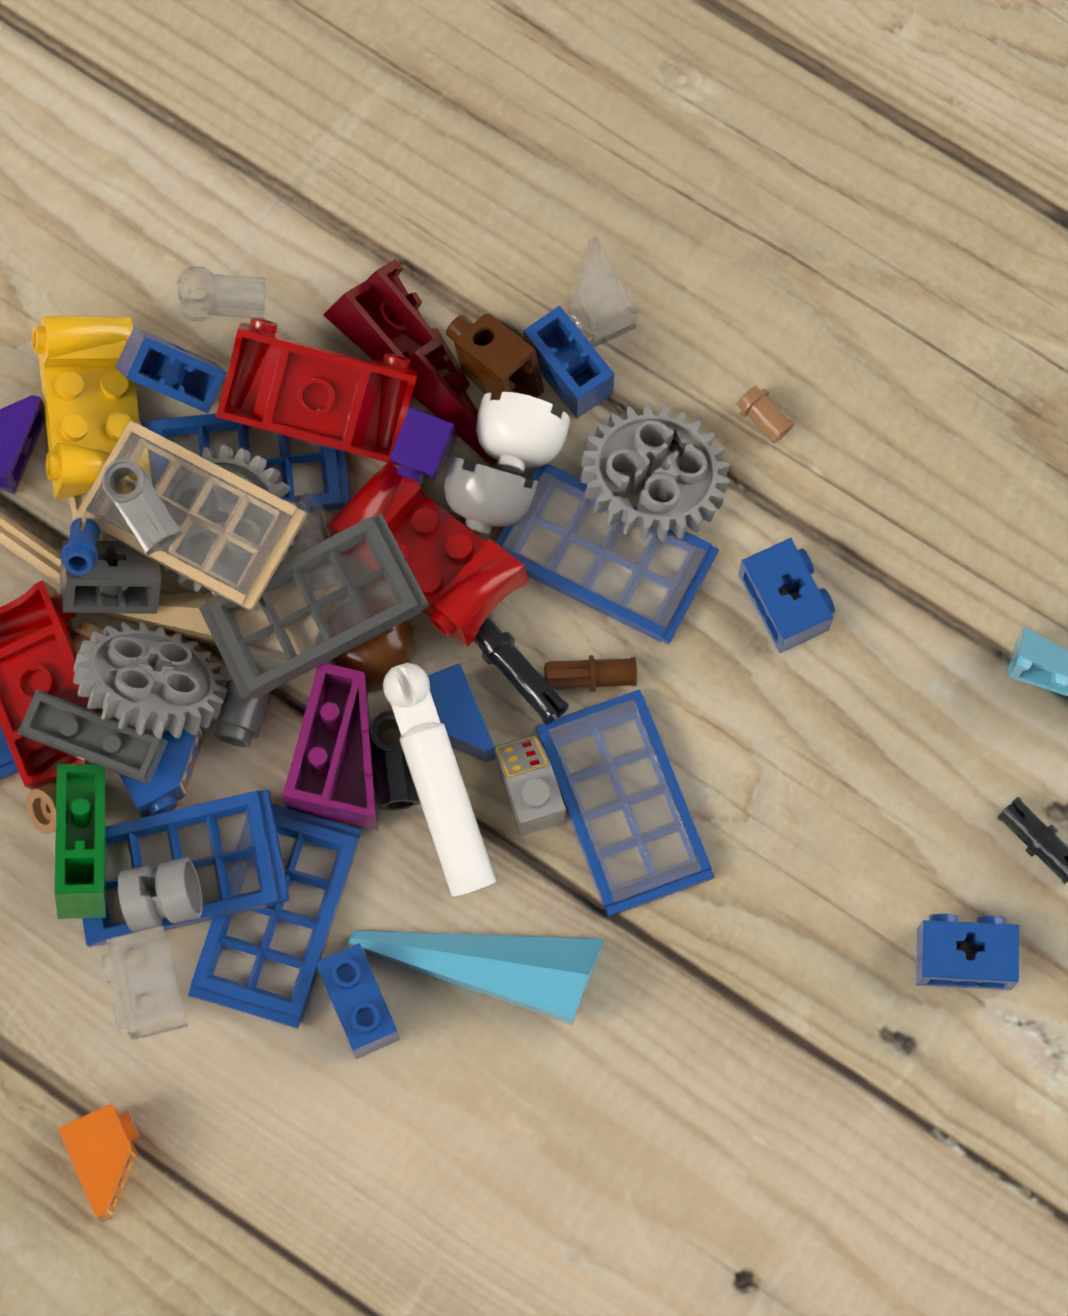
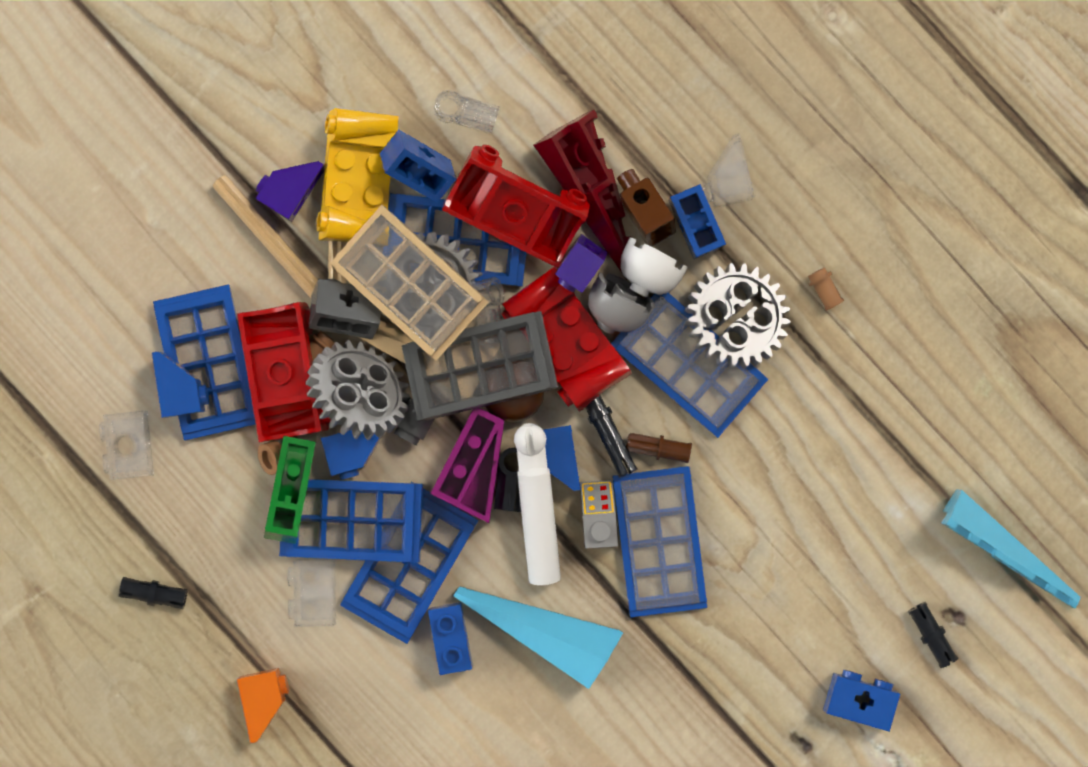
camera: 10 degrees right, 15 degrees up
dark grey tile [18,689,168,785] -> none
blue pin [60,518,101,575] -> none
light grey piece [102,459,183,555] -> none
light grey wheel [118,857,203,932] -> none
blue brick [738,538,835,653] -> none

